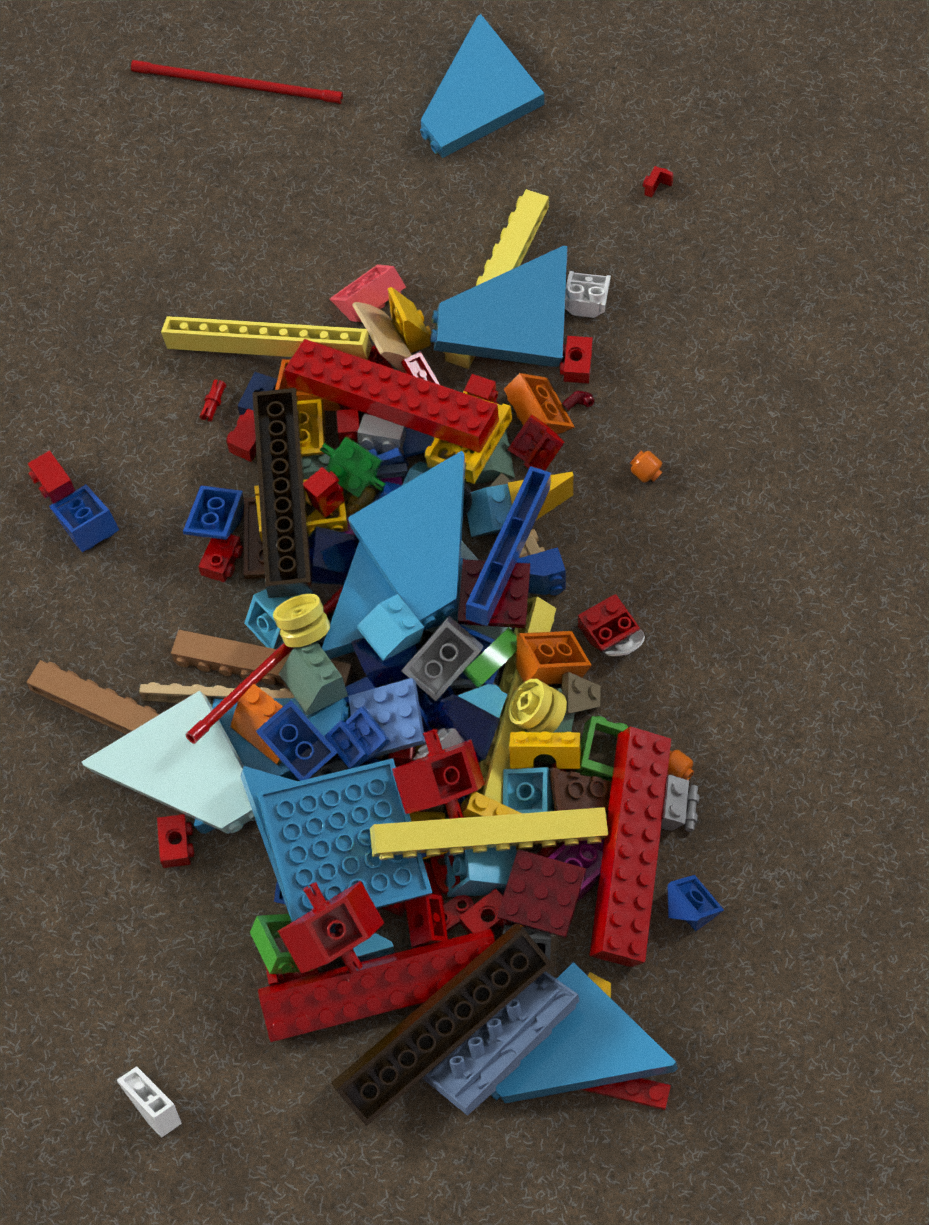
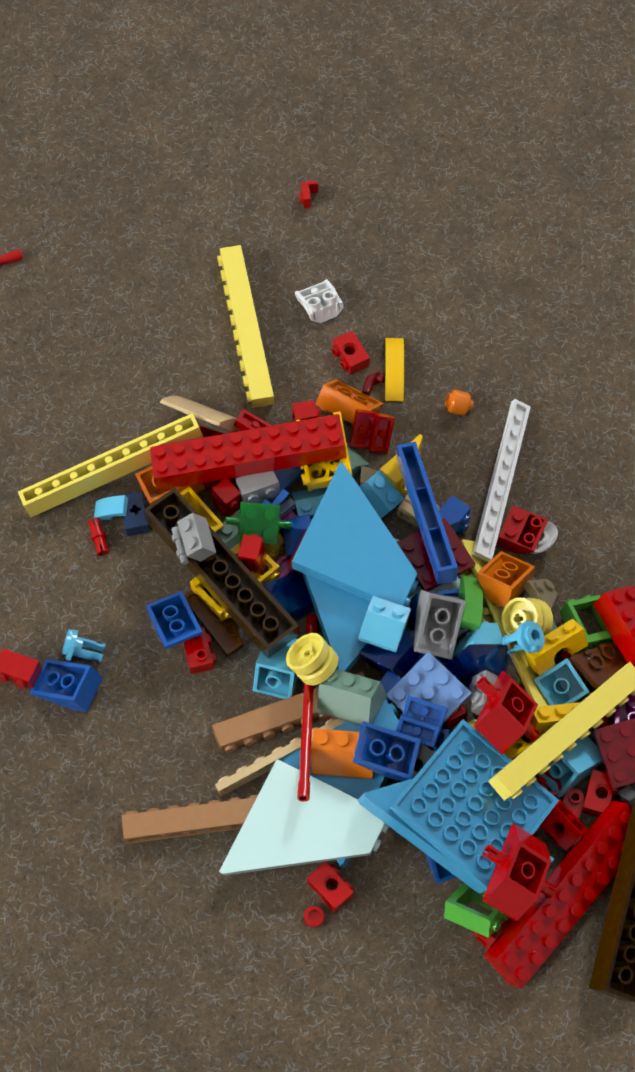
camera: 40 degrees left, 0 degrees up
red brick [226,409,257,462] -> none
coral slope [330,264,406,323] -> none
yellow slope [388,287,431,353] -> none
dark azure slope [420,14,544,158] -> none
dark azure slope [431,246,567,367] -> none
none -> medium azure piece [62,629,105,663]
none -> medium azure slope [94,495,128,520]
none -> light grey brick [172,513,216,565]
none -> red tile [304,906,325,928]
none -> yellow slope [385,338,404,402]
none -> white plate [472,399,531,562]
none -> medium azure piece [501,621,545,654]

